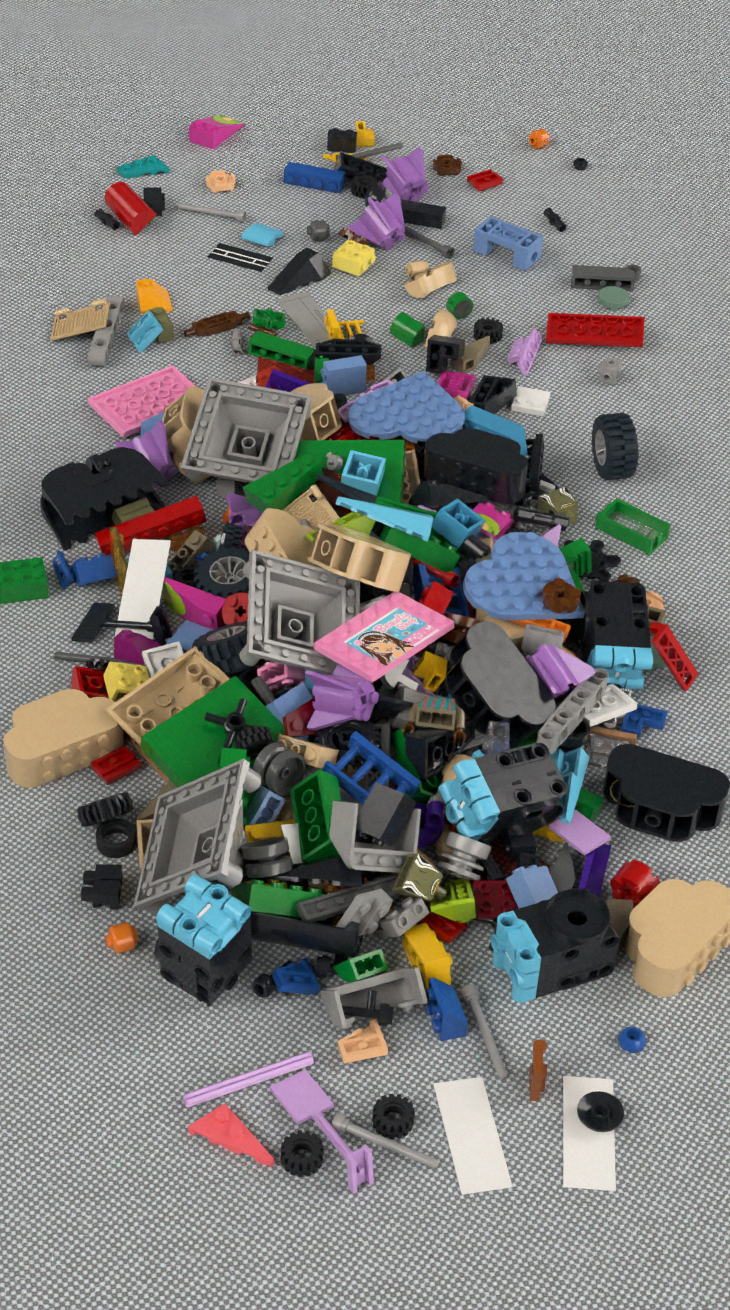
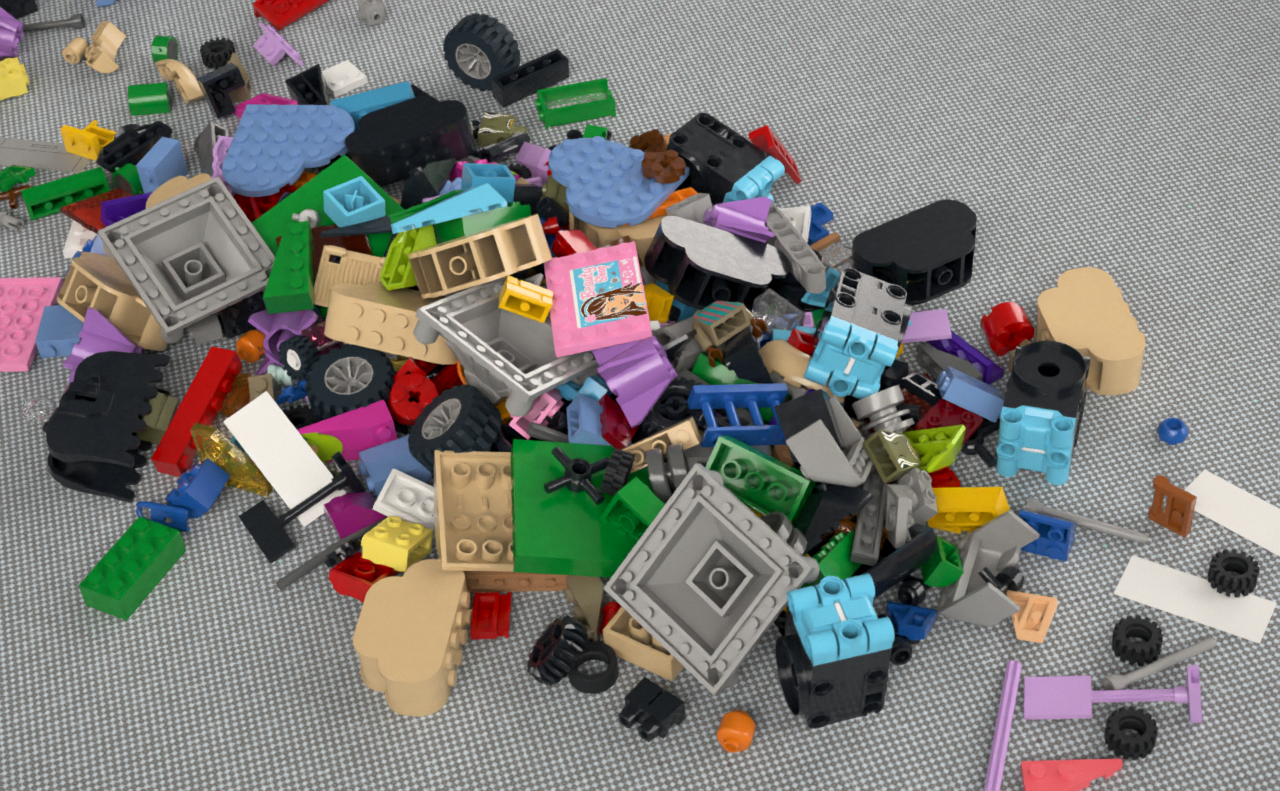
camera: 45 degrees left, 0 degrees up
black dish [577,1091,624,1132] -> none
none -> black brick [492,49,569,108]
none -> yellow brick [498,275,553,323]
none -> black tyre [1208,549,1260,598]

